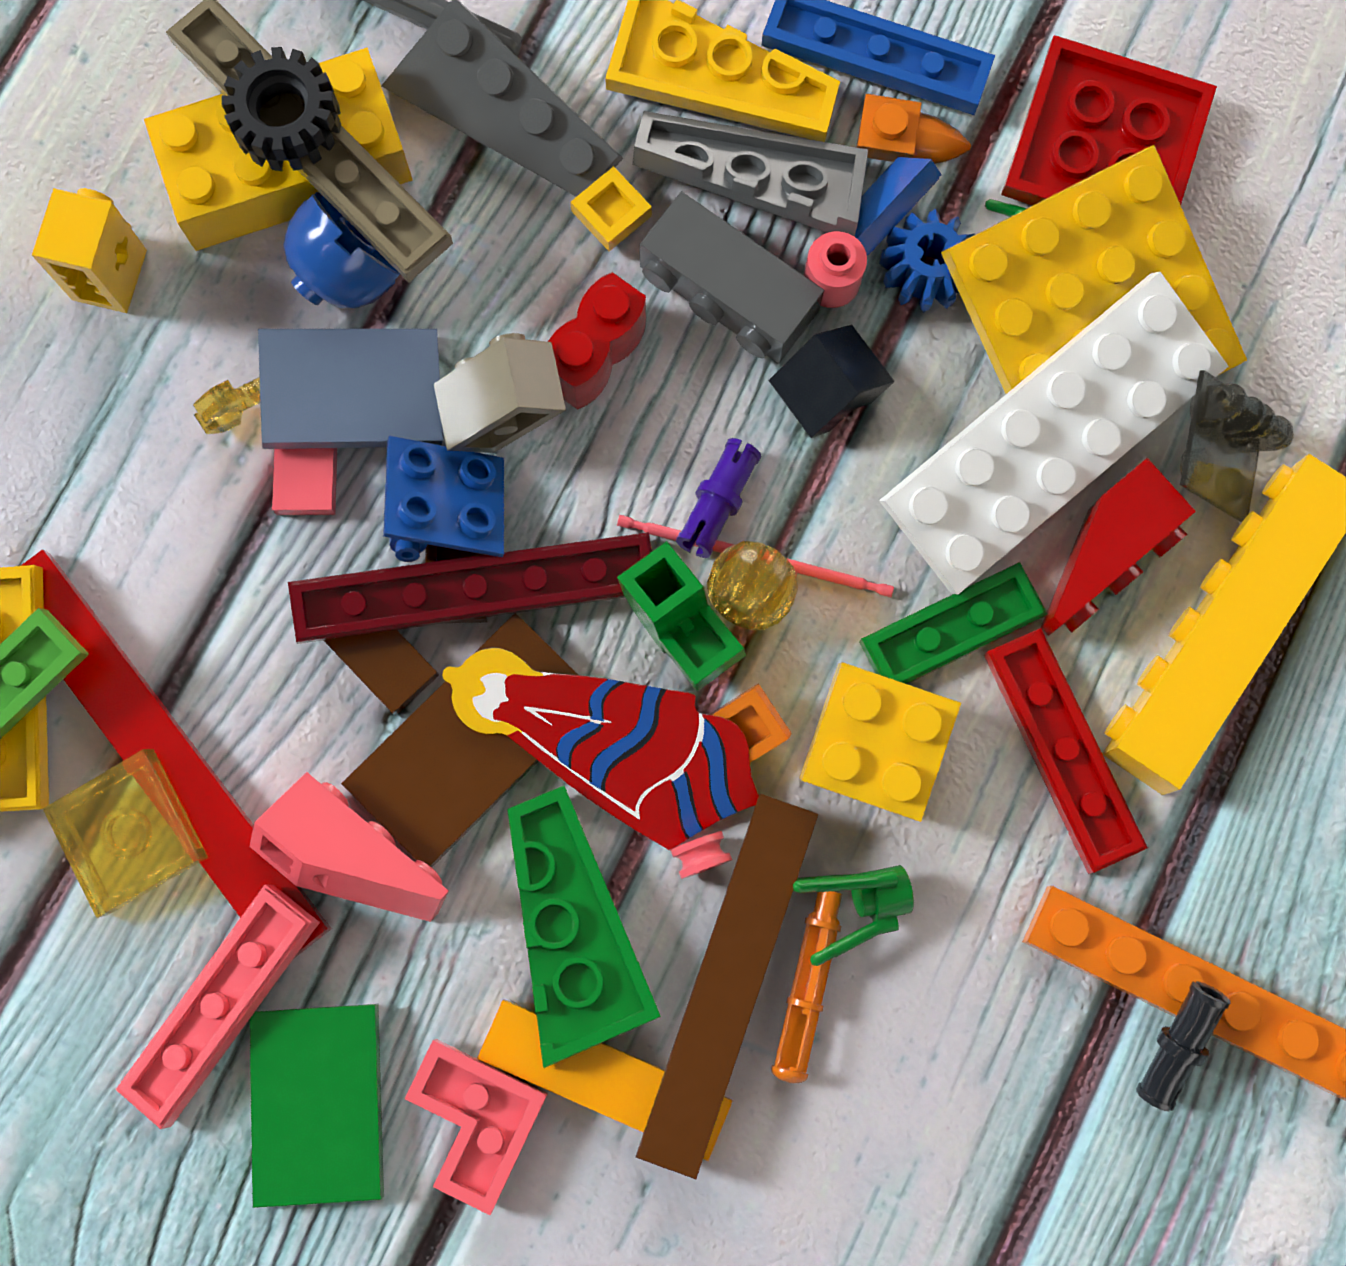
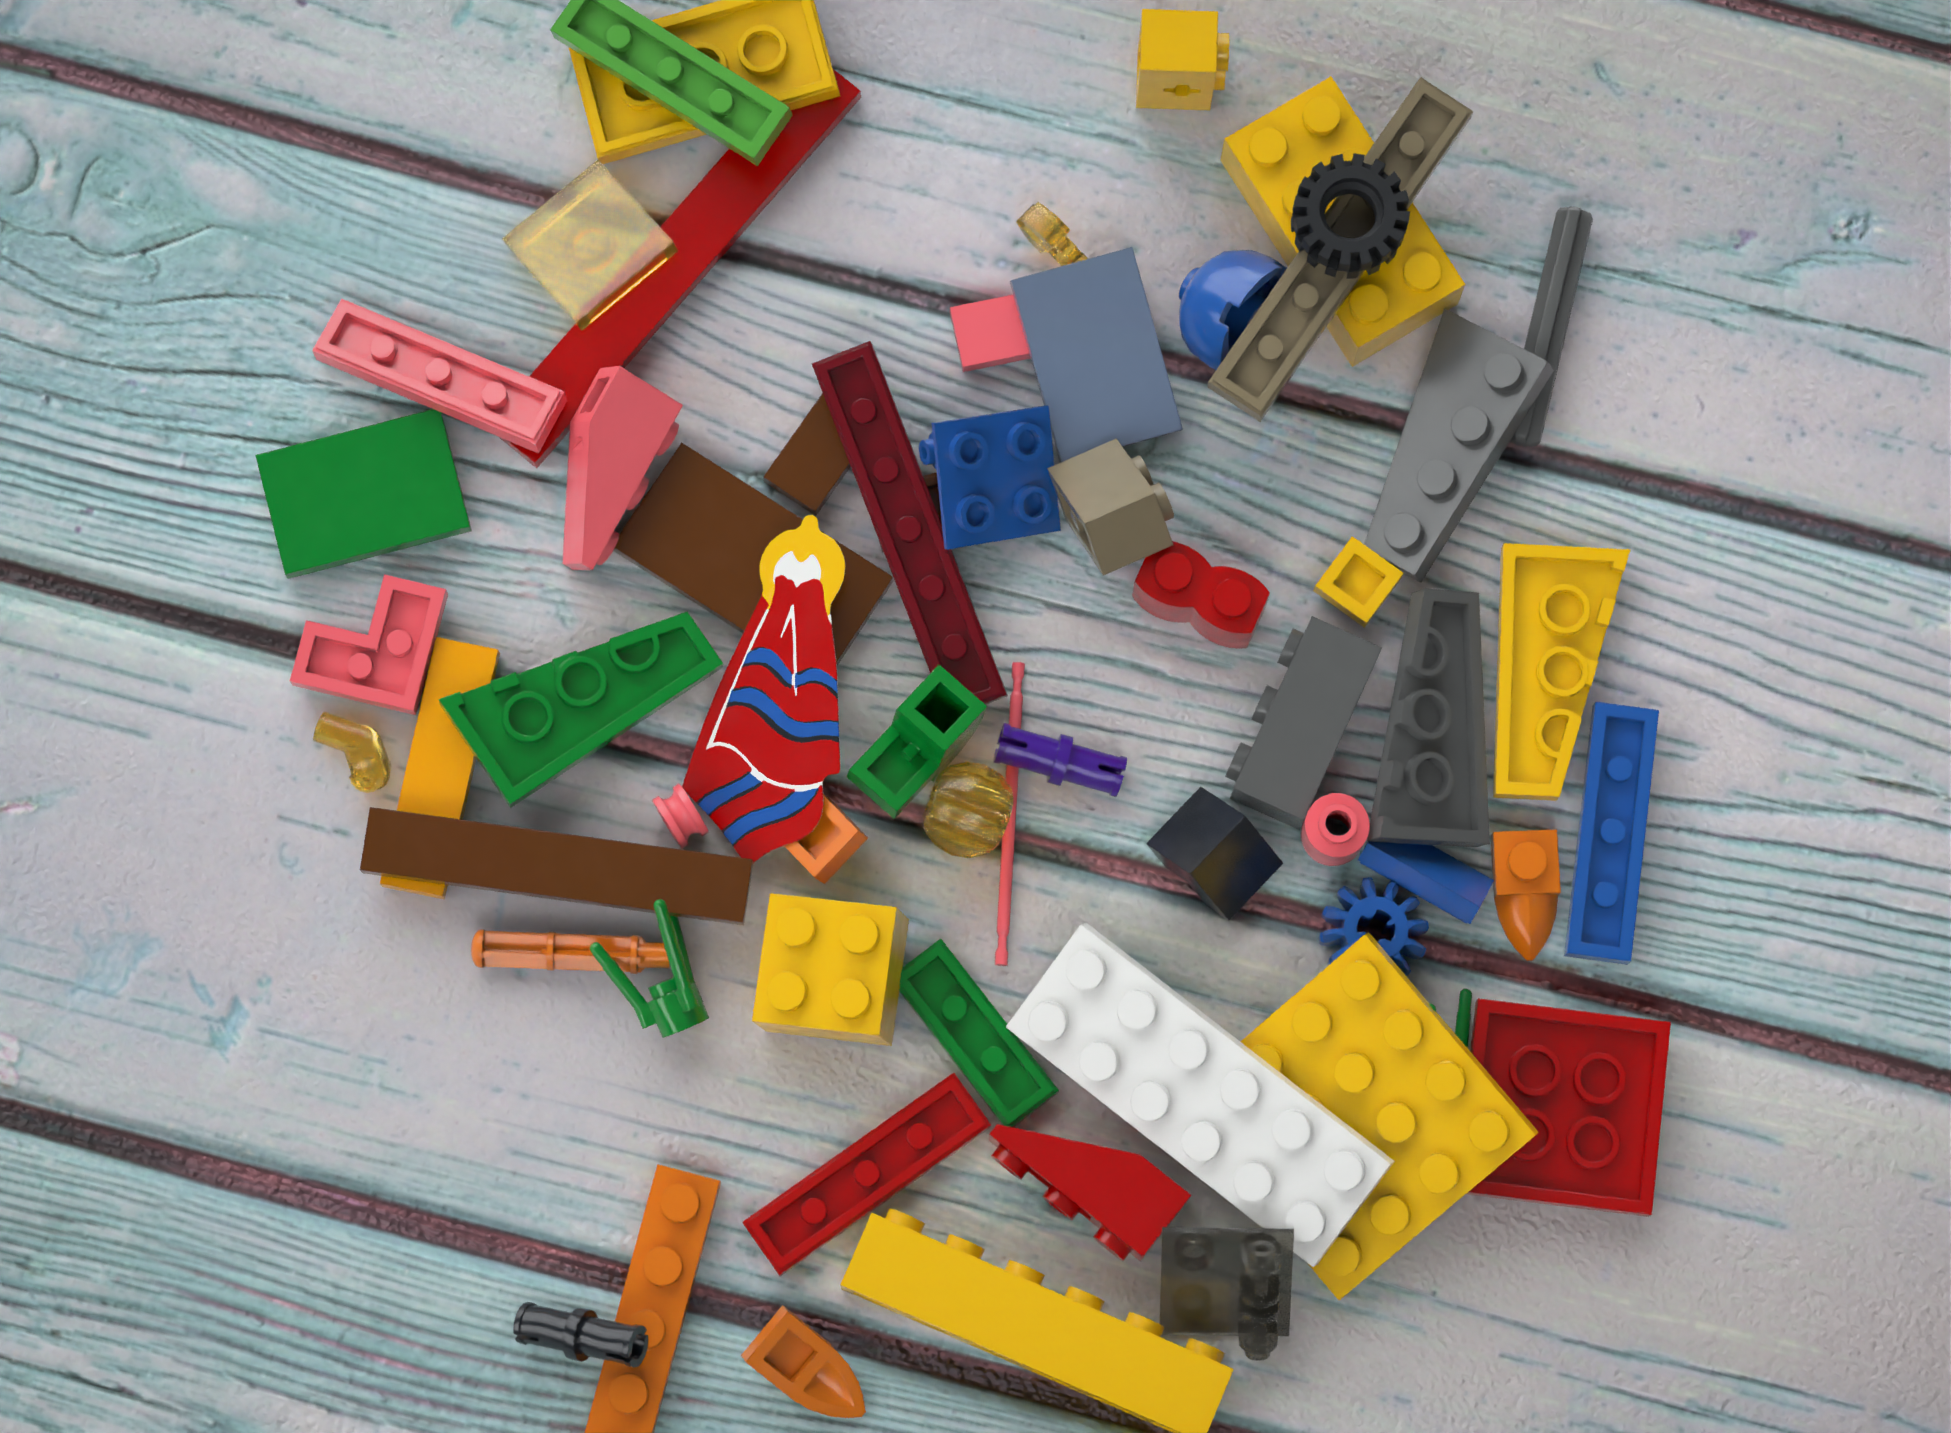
camera: 80 degrees right, 0 degrees up
none -> clear yellow arm [313,711,391,793]
none -> orange plate [741,1305,866,1418]

